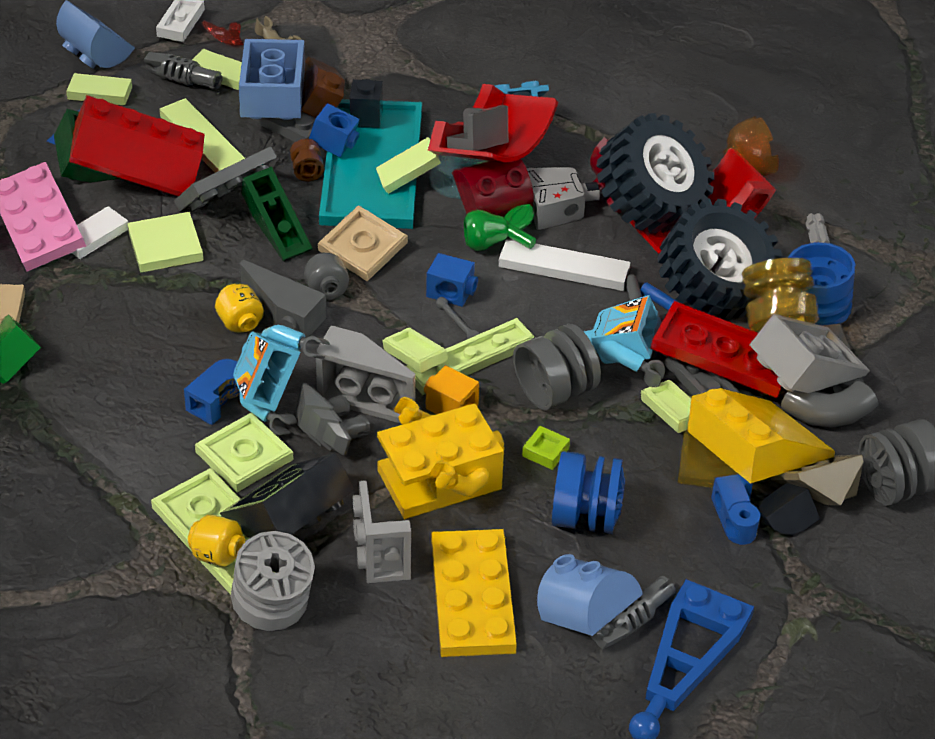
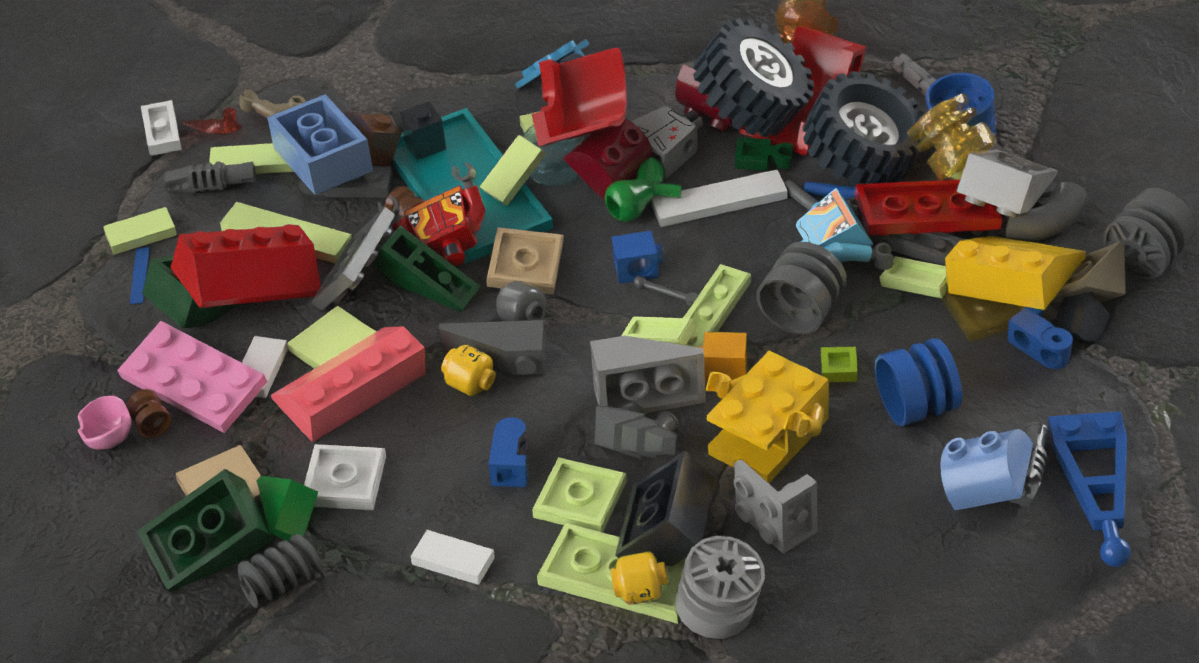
camera: 25 degrees left, 0 degrees up
medium blue brick [56,0,135,69] -> none
medium azure torso [233,325,330,435] -> none
blue brick [309,103,360,157] -> none
yellow plate [431,529,517,657] -> none
dark grey panel [447,105,509,151] -> none
none -> coral slope [271,326,426,443]
none -> white tile [304,444,386,510]
none -> red torso [378,162,486,266]
none -> white tile [411,530,495,585]
none -> dark green plate [735,137,793,171]

